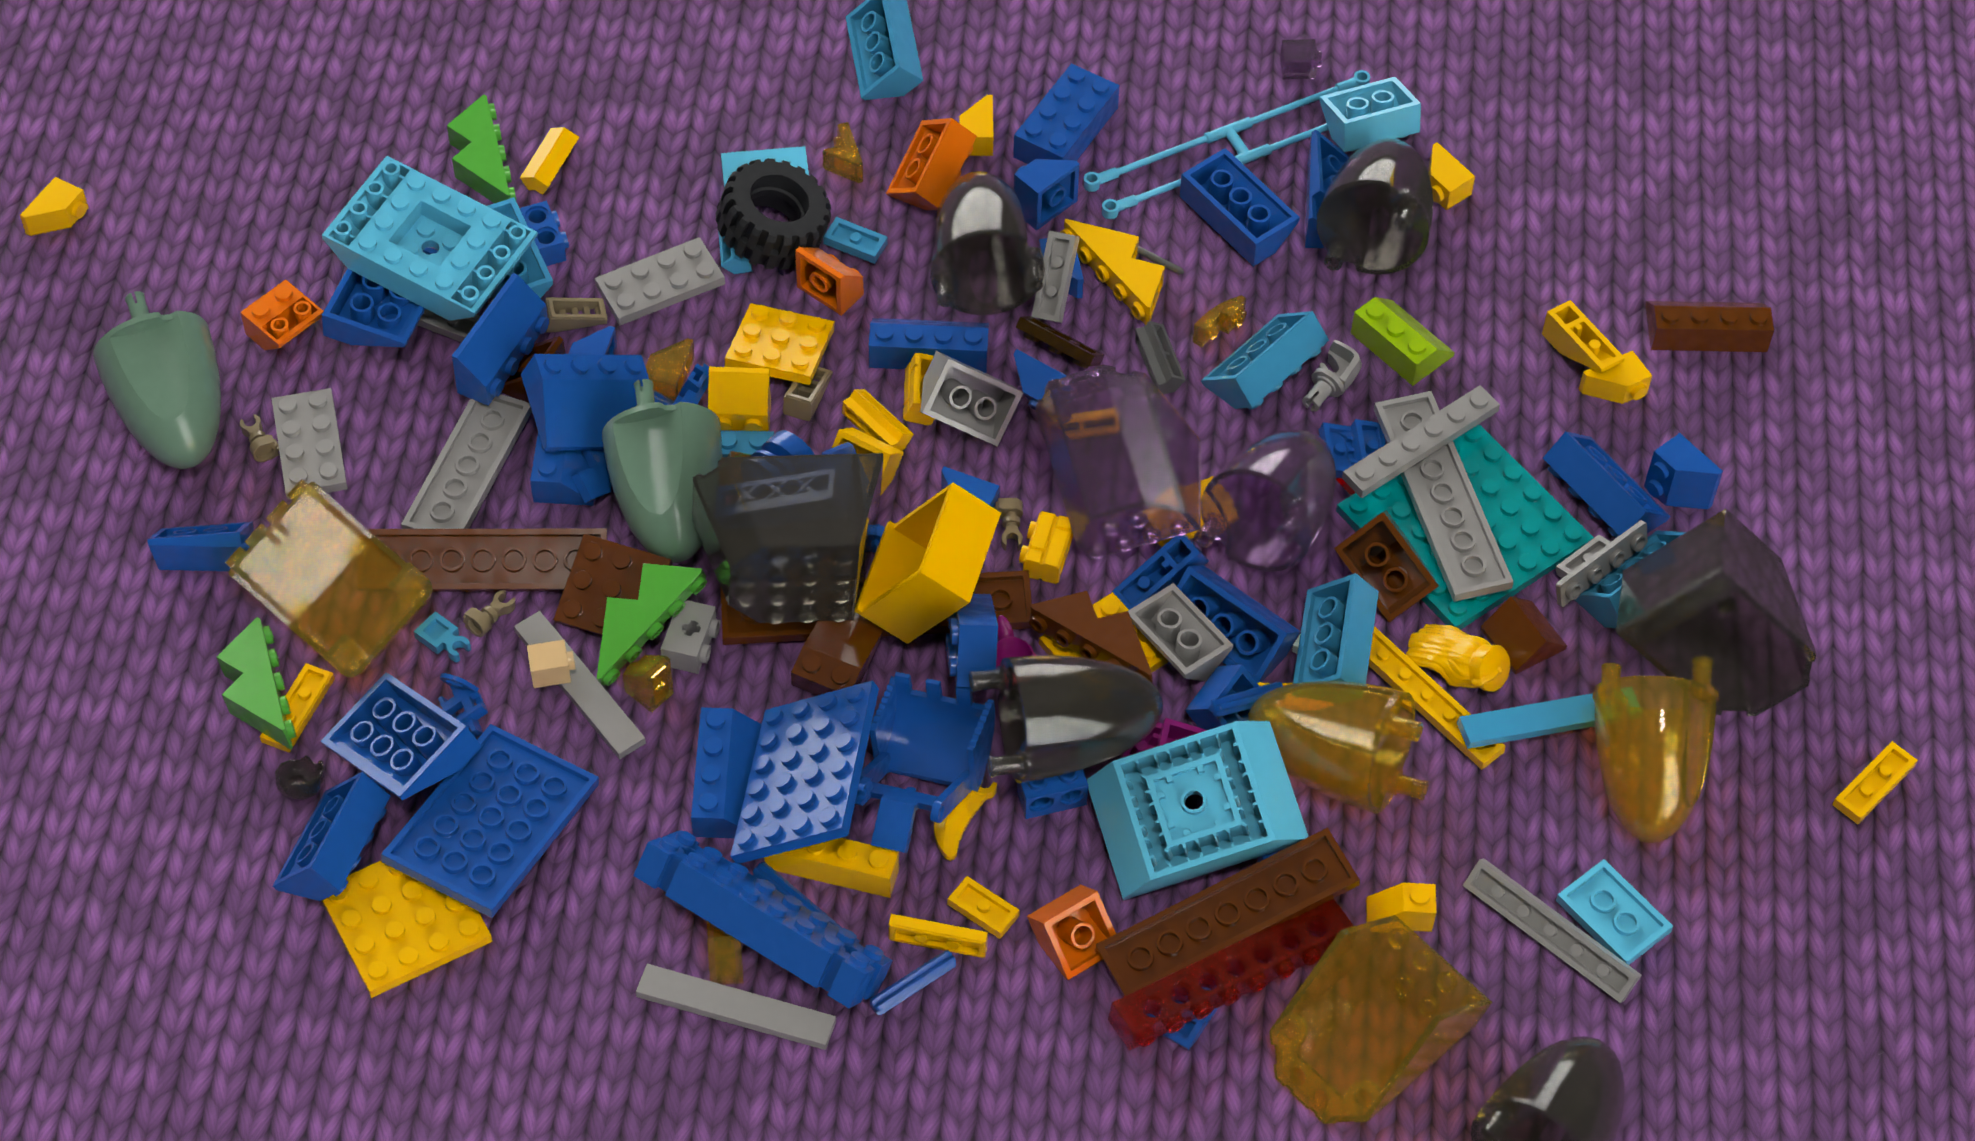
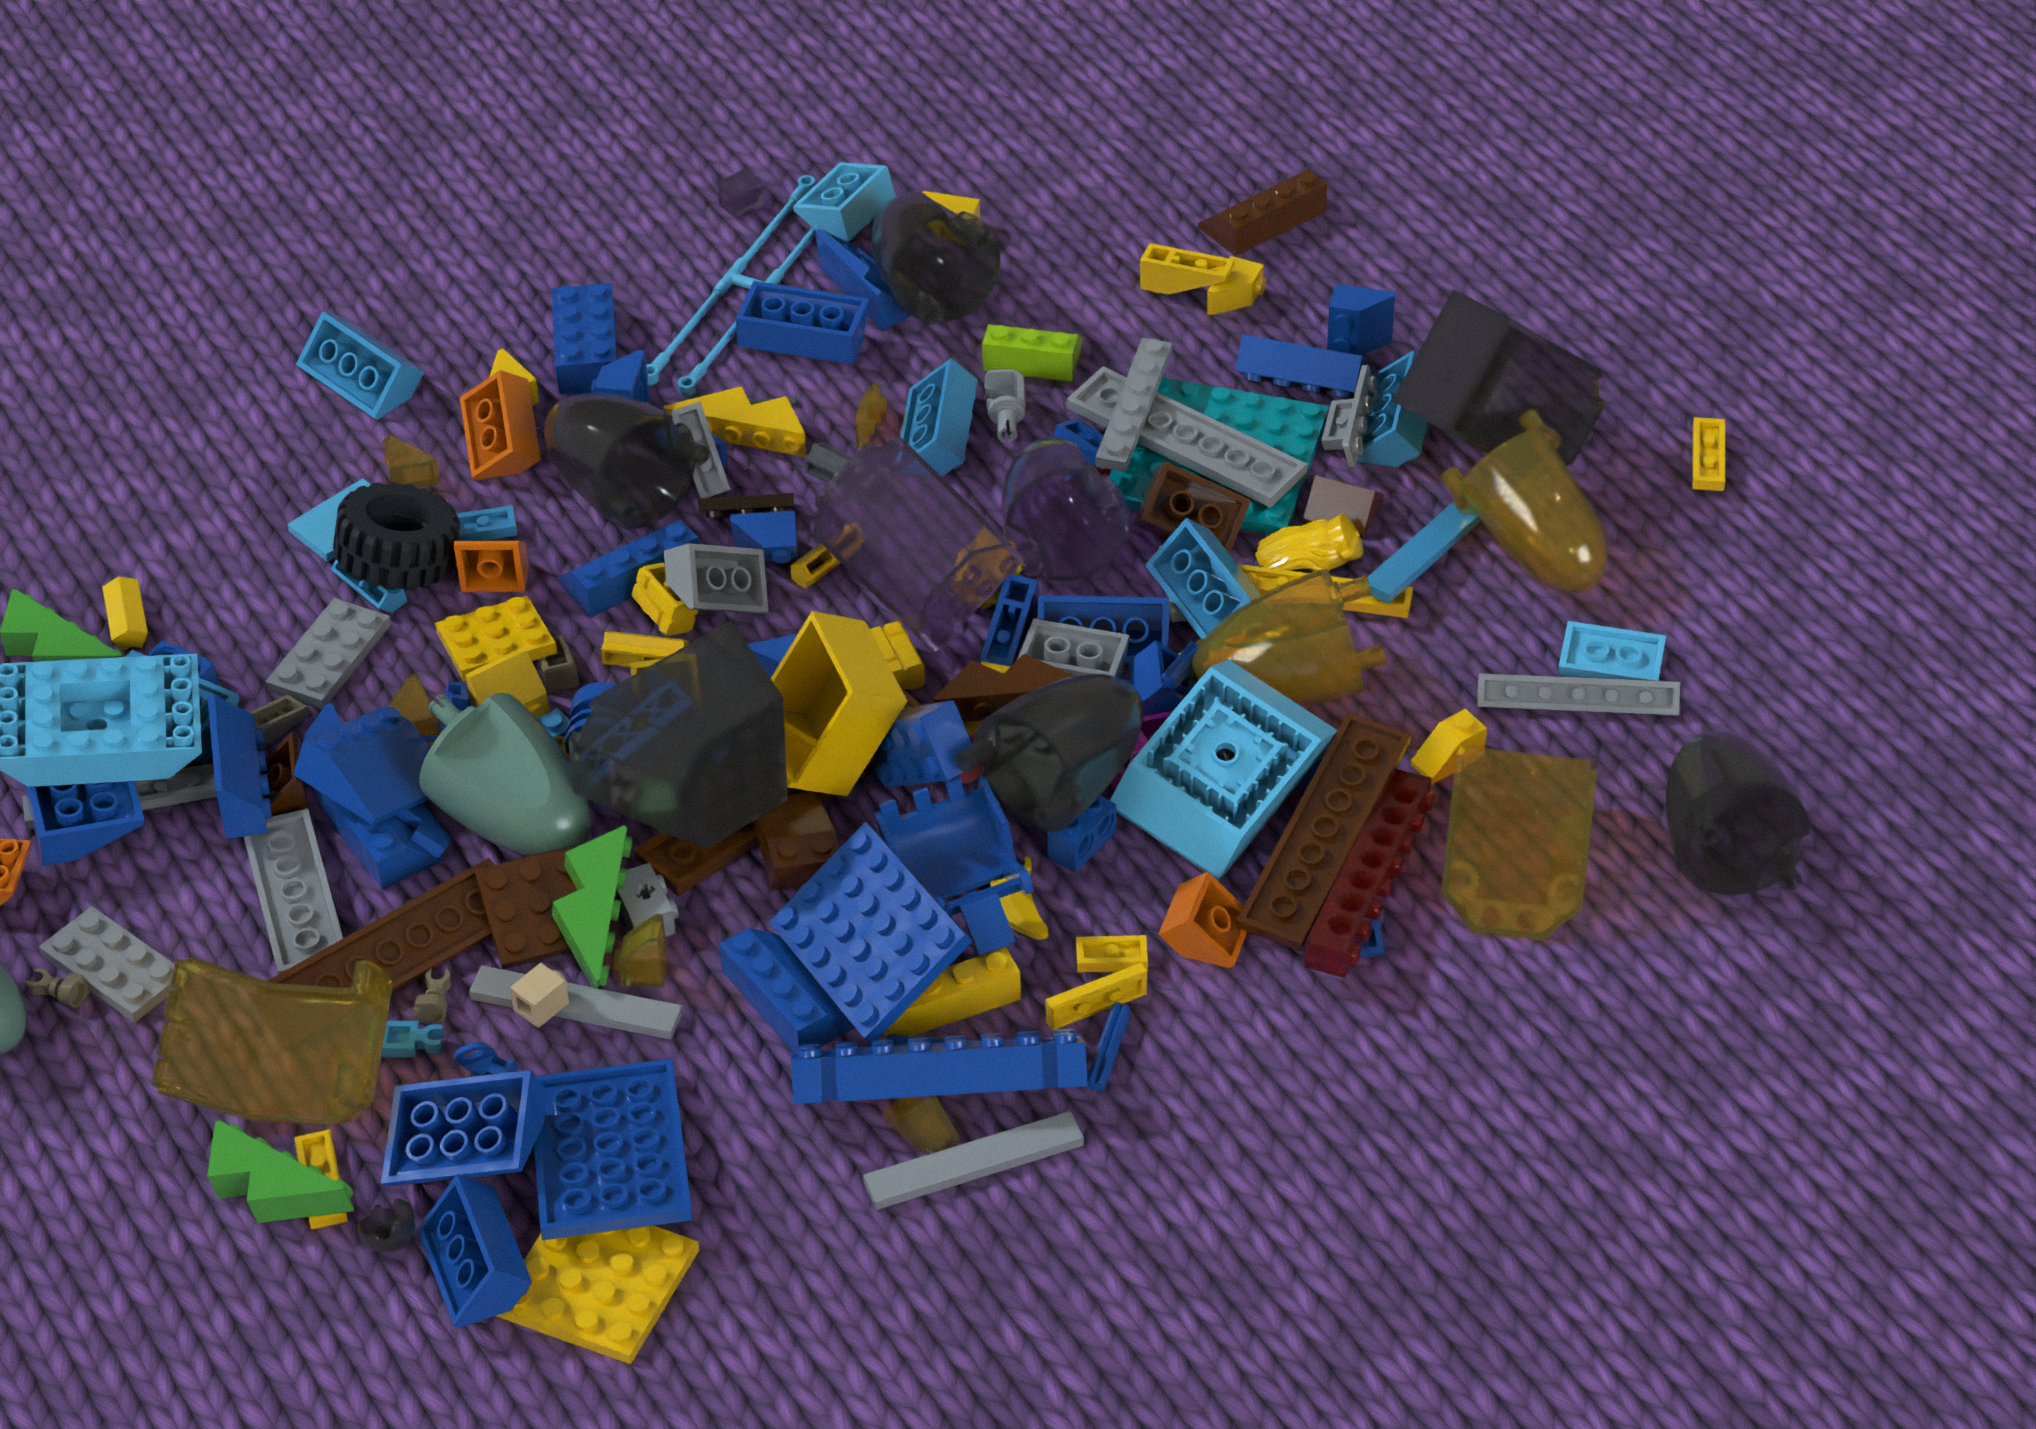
camera: 35 degrees left, 10 degrees down
blue slope [147,521,285,573] -> none

